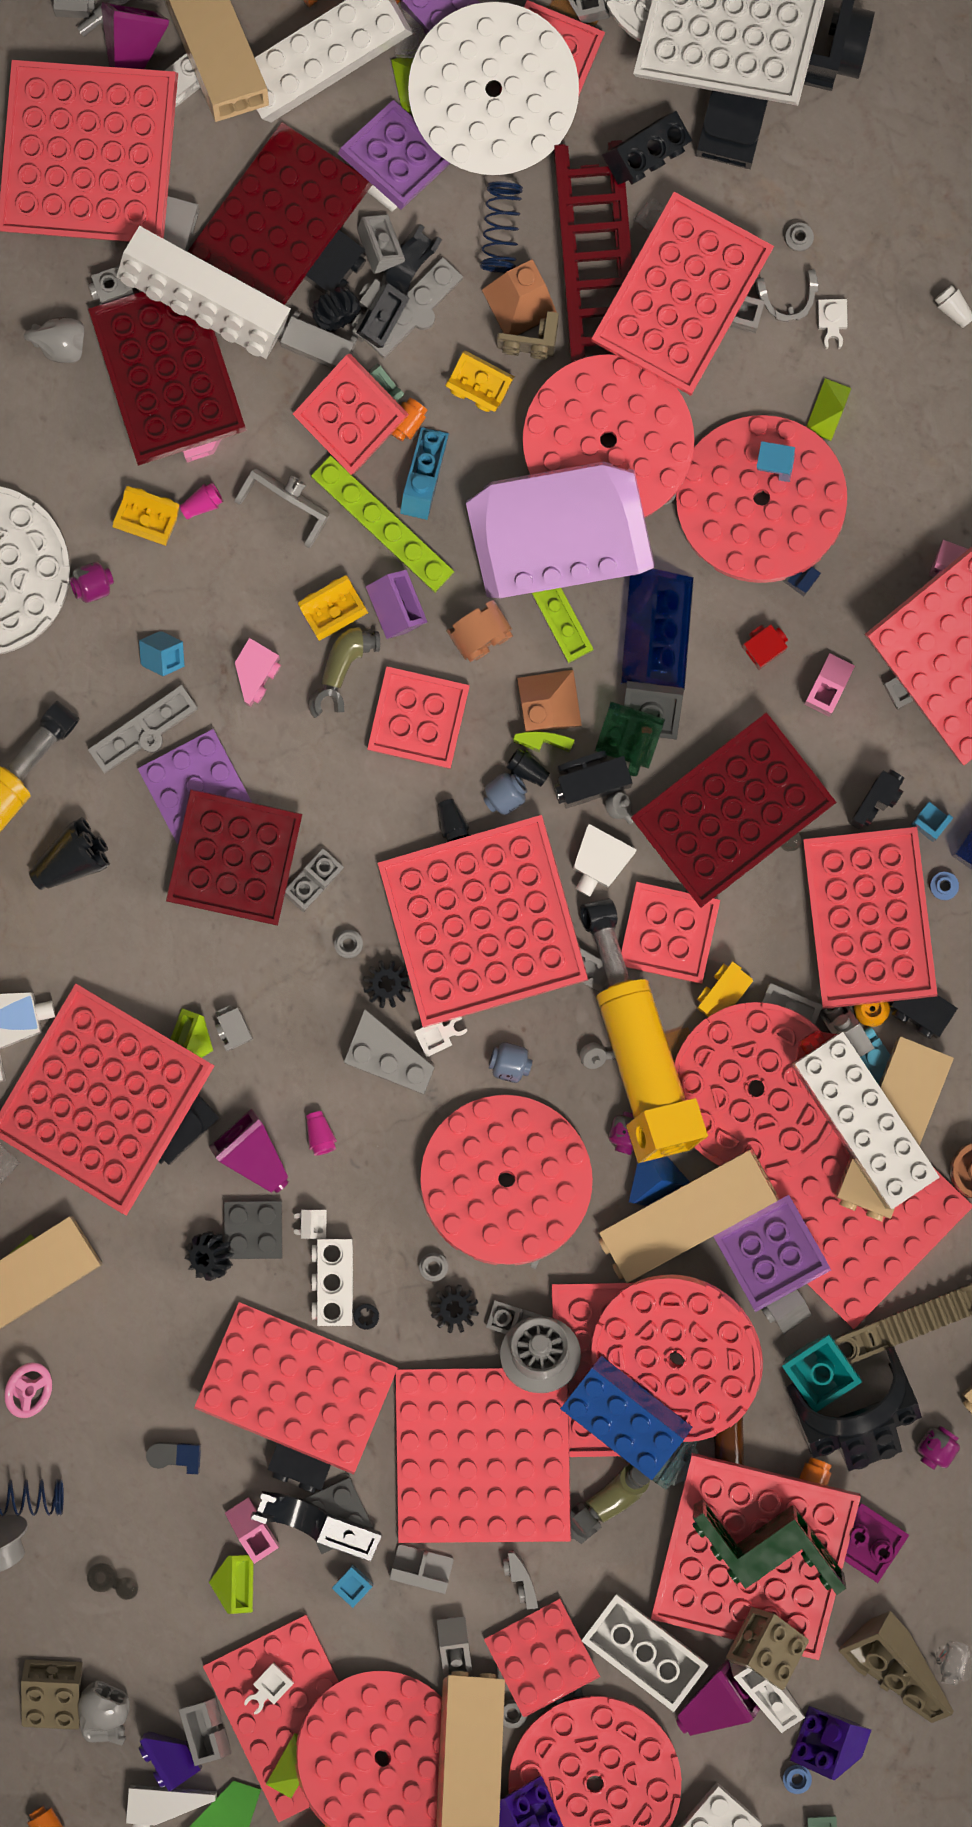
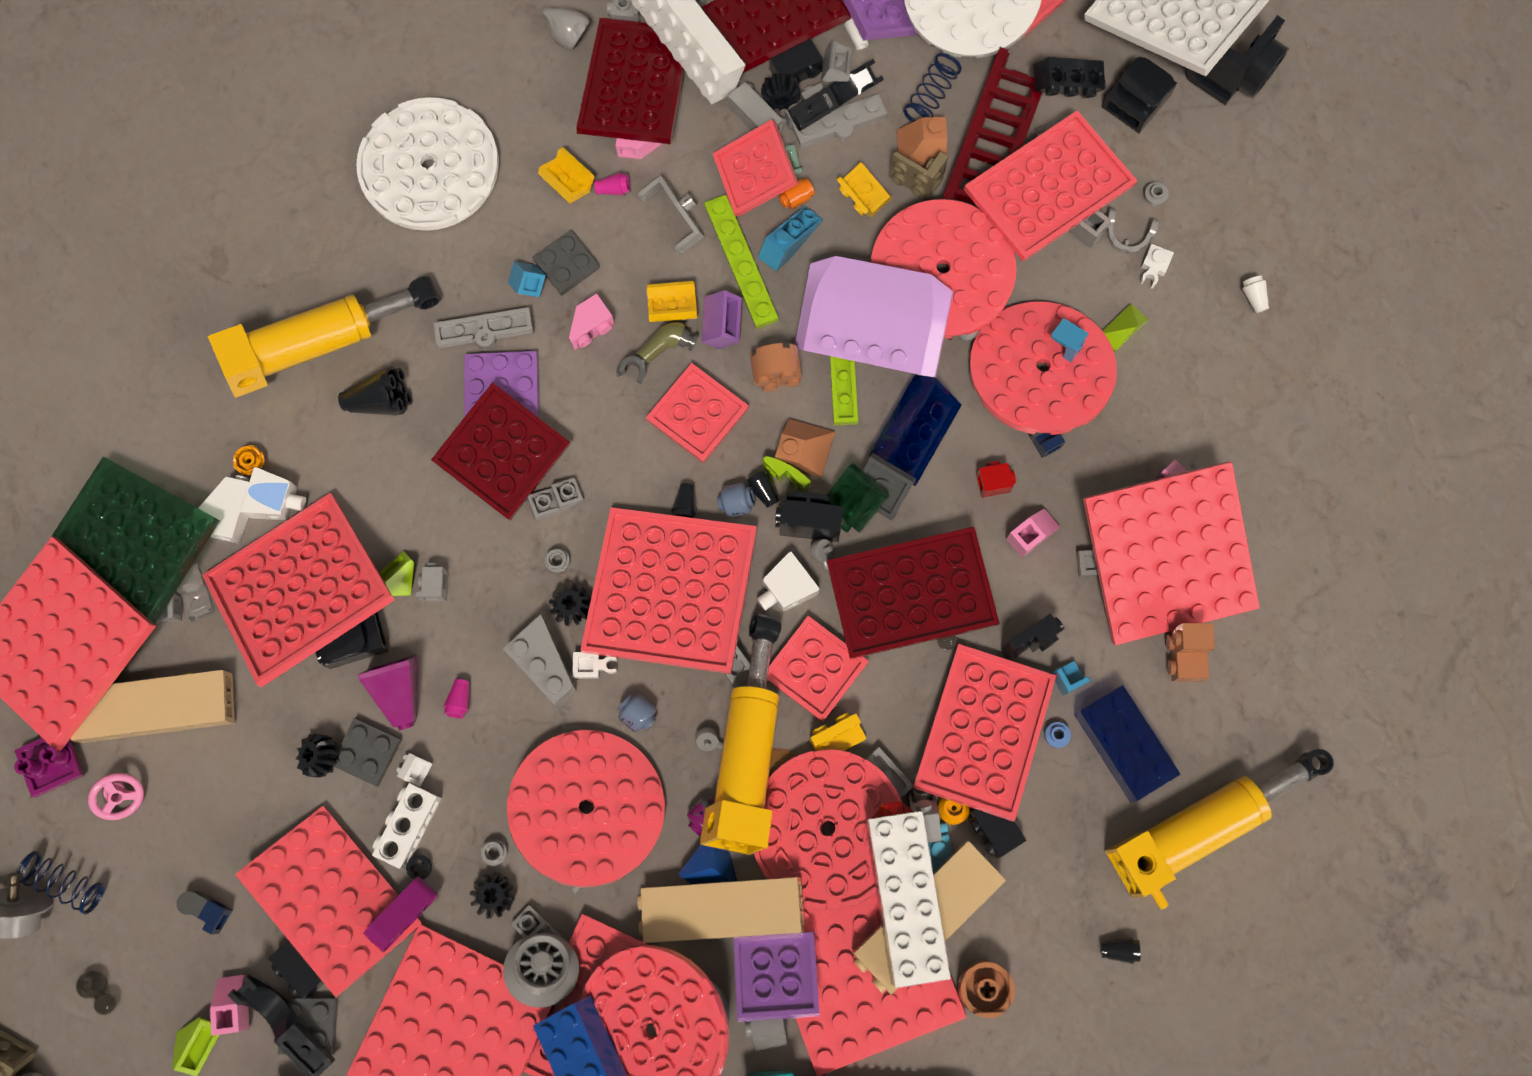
camera: 25 degrees right, 10 degrees down
magenta head [69,562,114,603] -> none
none -> magenta beam [363,876,439,952]
none -> dark grey plate [532,230,600,296]

